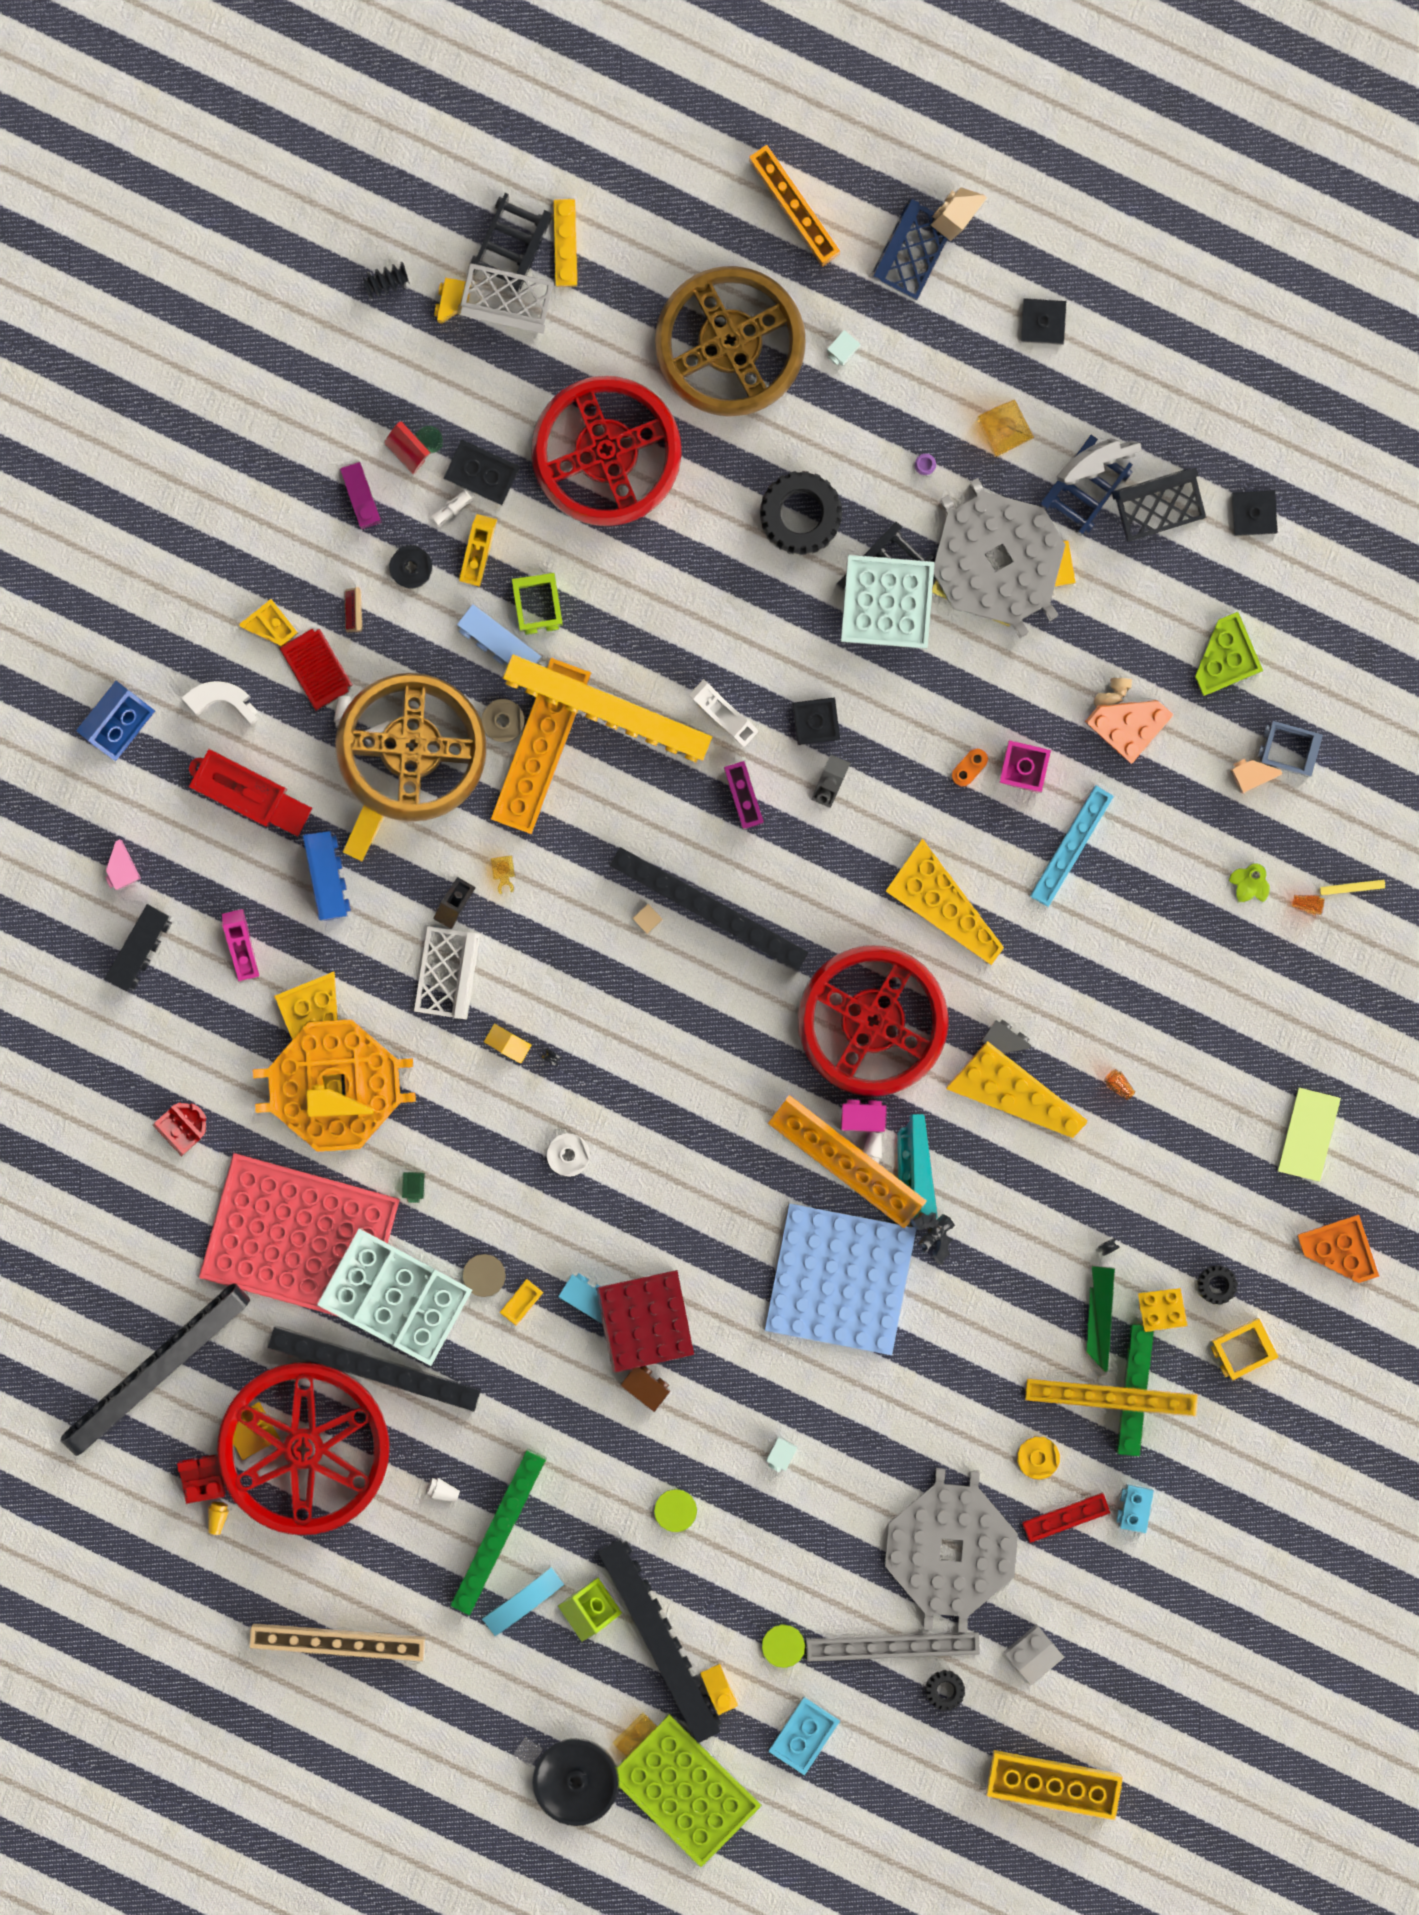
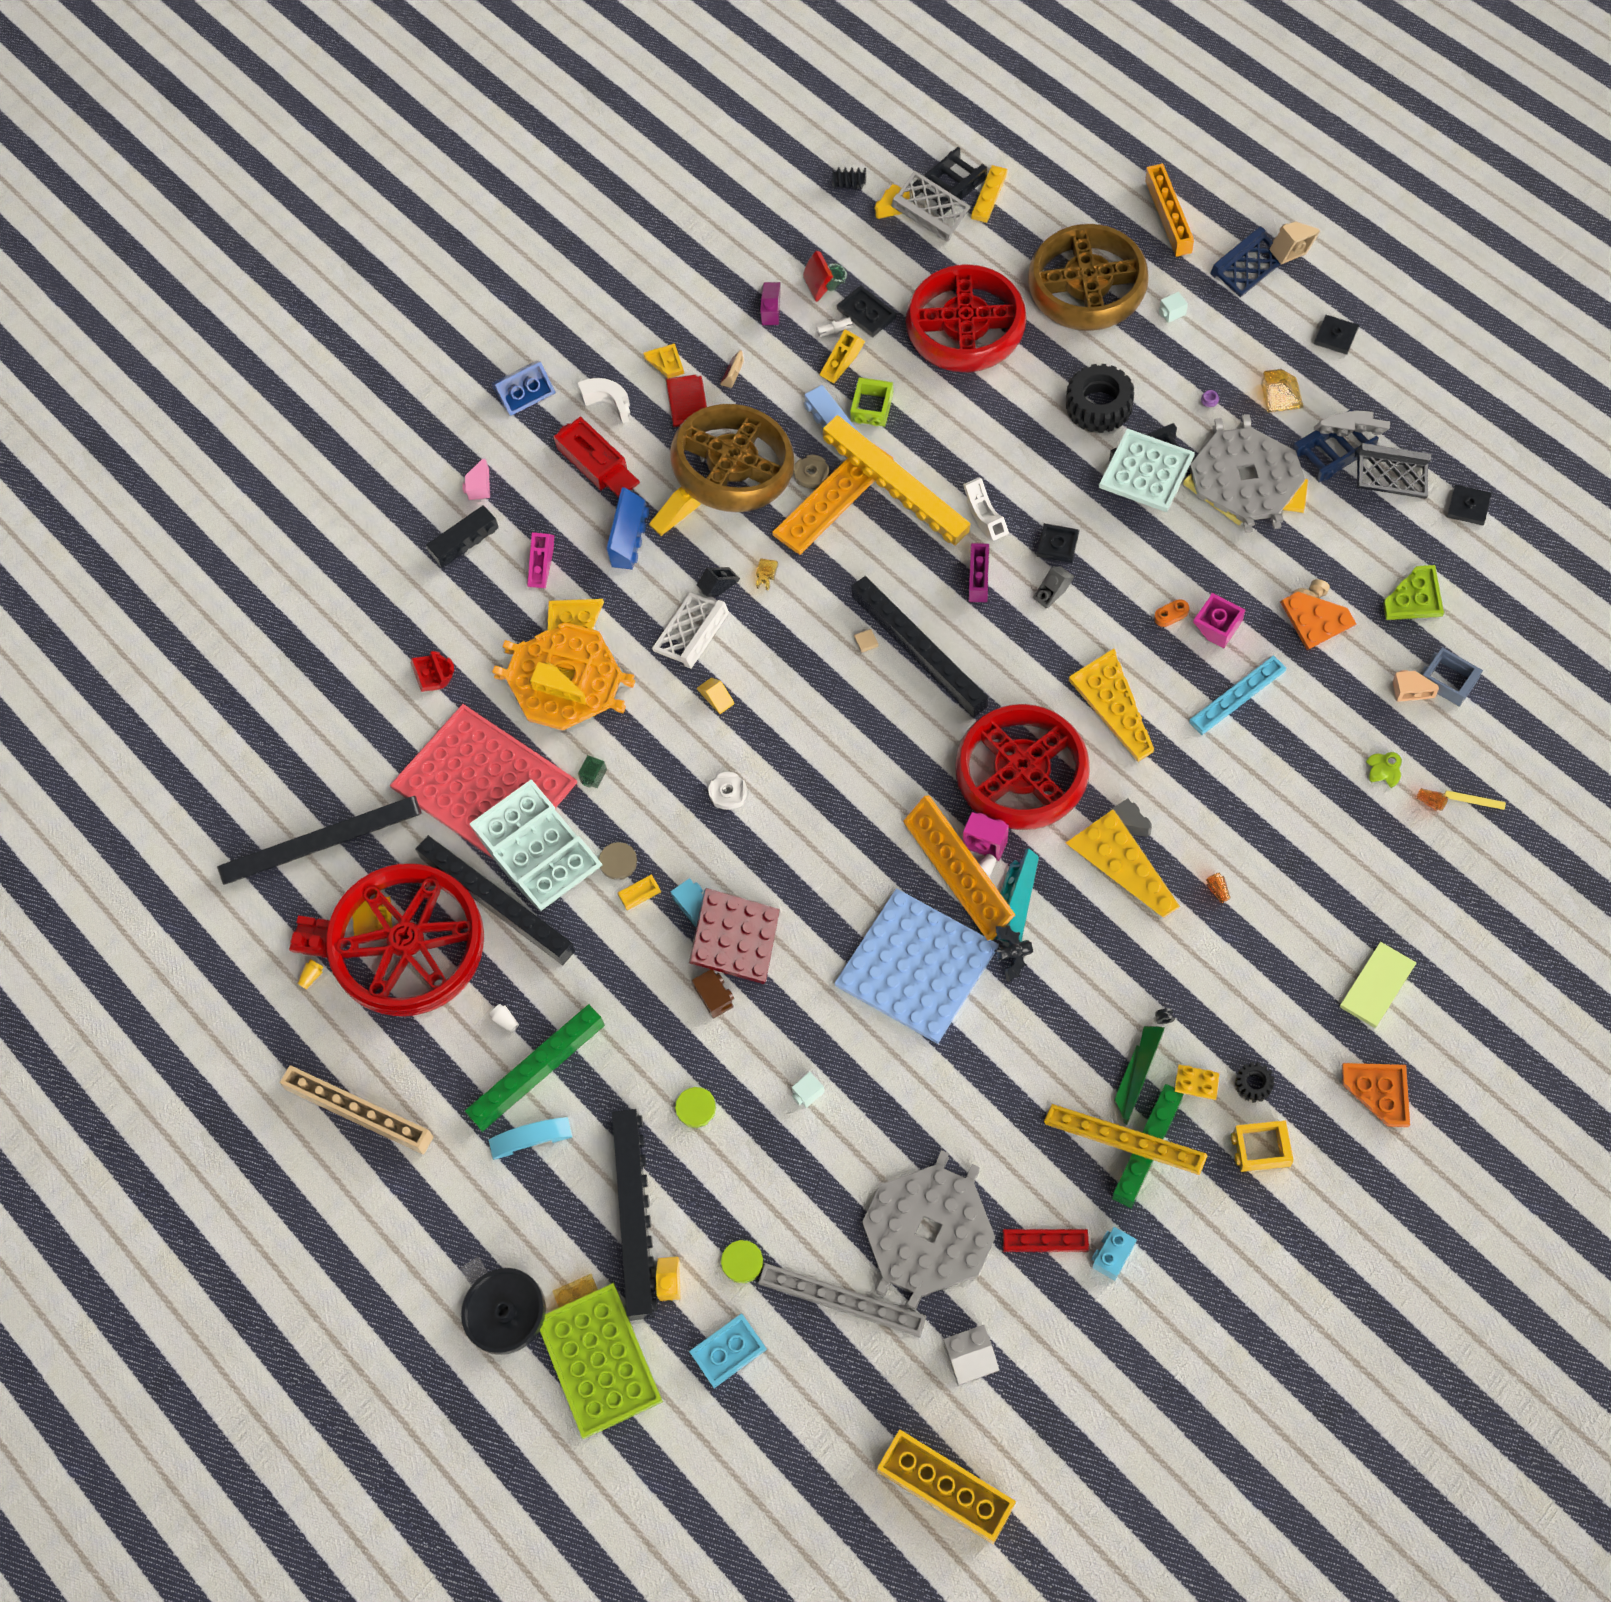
camera: 30 degrees right, 25 degrees down
black plate [389,545,433,589] -> none
black bush [541,1048,563,1067] -> none
lime slope [558,1577,622,1642] -> none
black tyre [926,1670,965,1711] -> none
yellow tile [1017,1436,1060,1480] -> none

